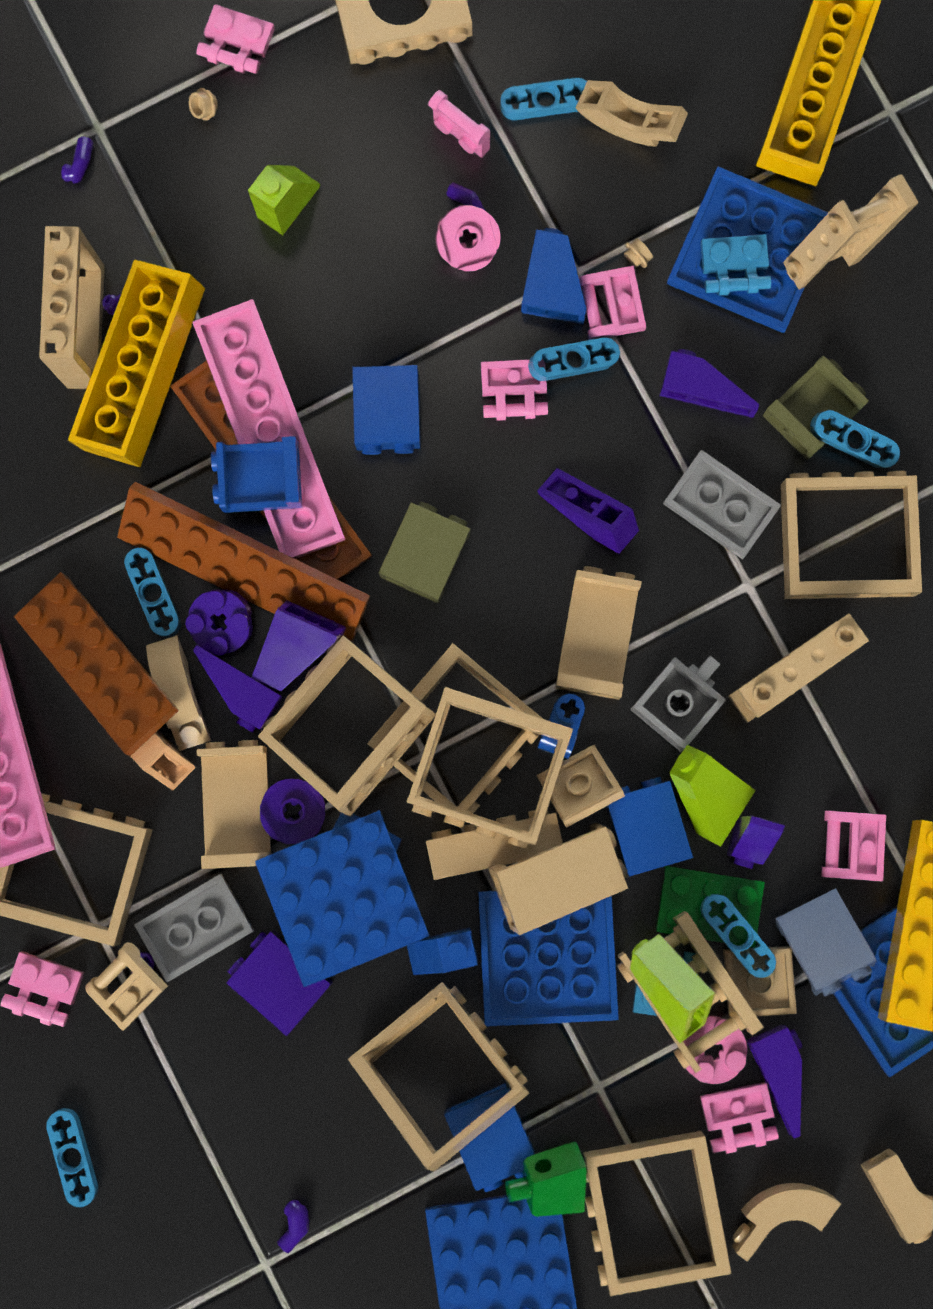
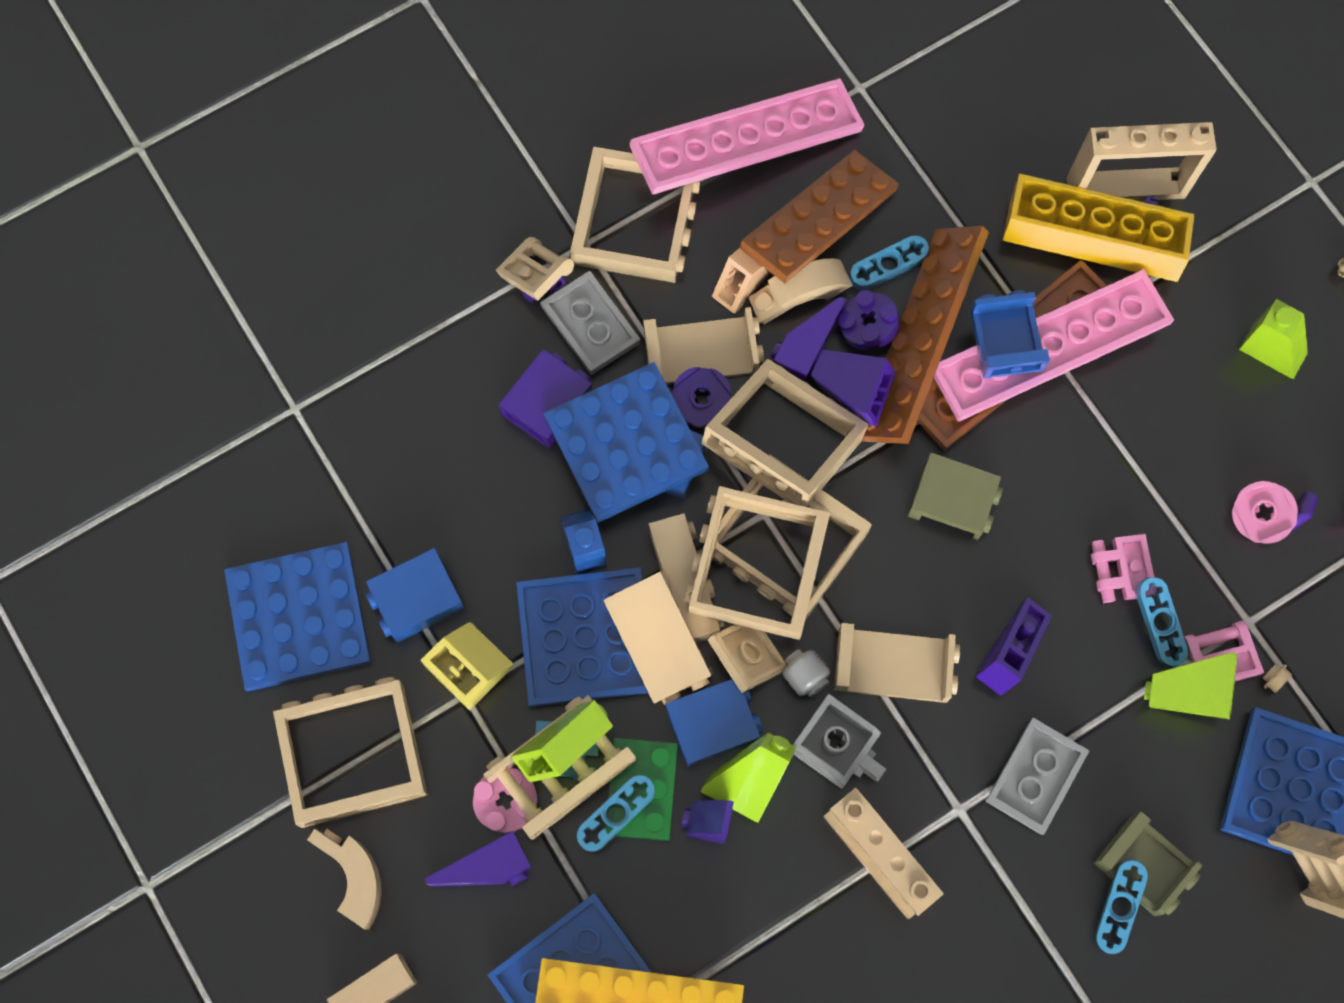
camera: 80 degrees right, 10 degrees down
bright pink plate [1,951,84,1027] -> none
dark azure beam [46,1108,99,1207] -> none
dark purple arm [61,137,93,184] -> none
dark purple arm [277,1200,309,1254] -> none
tan window [348,982,529,1171] -> none
blue brick [353,365,421,455] -> none
green torso [506,1142,586,1217] -> none
blue slope [521,228,586,324] -> none
blue piece [537,694,585,759] -> none
dark purple slope [659,349,759,418] -> none
dark azure plate [700,234,771,296] -> none
bright pink plate [700,1082,778,1154] -> none
tan plate [723,946,797,1018] -> none
sand blue panel [775,888,877,997] -> none
tan window [781,471,922,599] -> none
bright pink plate [821,811,886,881] -> none
none -> light yellow slope [421,622,515,711]
none -> light grey head [783,649,830,698]
none -> lime slope [1144,652,1238,720]

